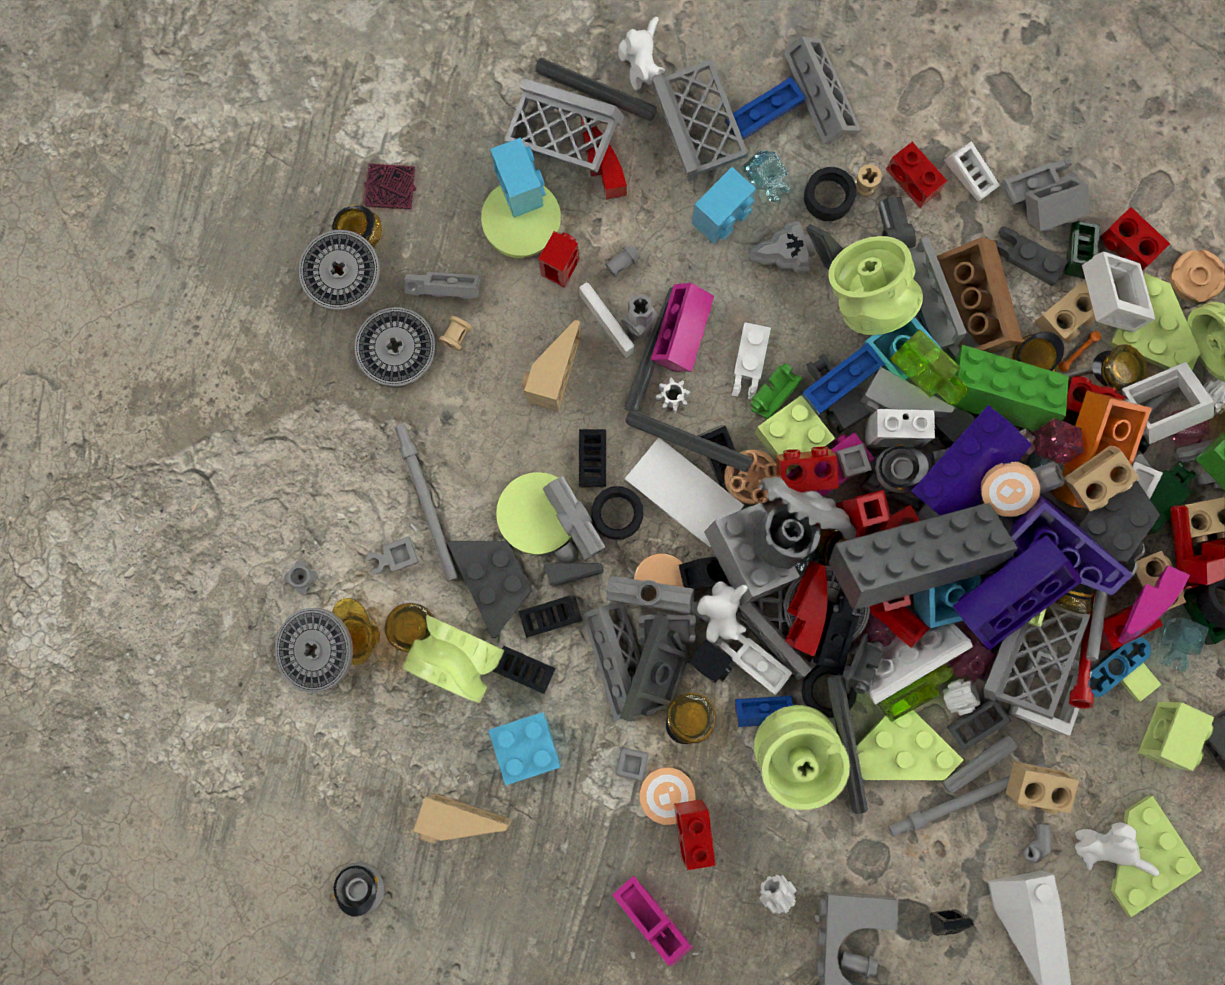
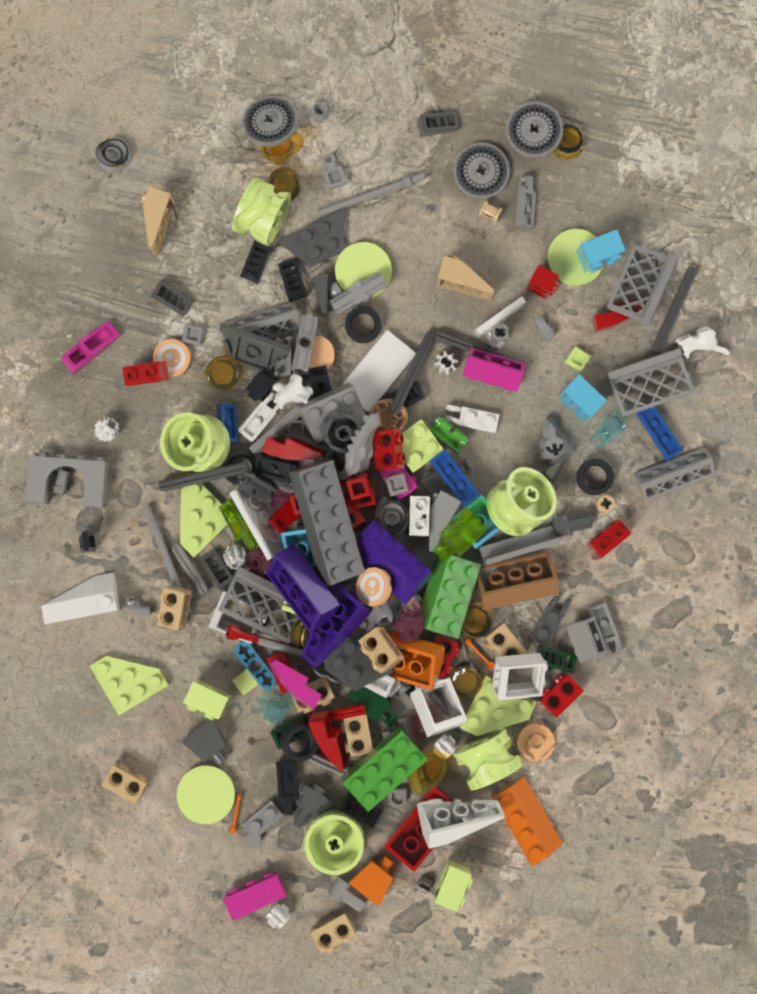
camera: 90 degrees right, 5 degrees up
clear pink piece [364,163,416,210] -> none
medium azure brick [488,712,561,786] -> none
black slope [579,429,606,487] -> none
white slope [944,141,1000,201] -> none
white animal [1075,822,1159,876] -> none
none -> dark grey slope [150,280,193,317]
none -> dark grey slope [417,111,460,137]
none -> yellowish green tile [565,346,591,373]

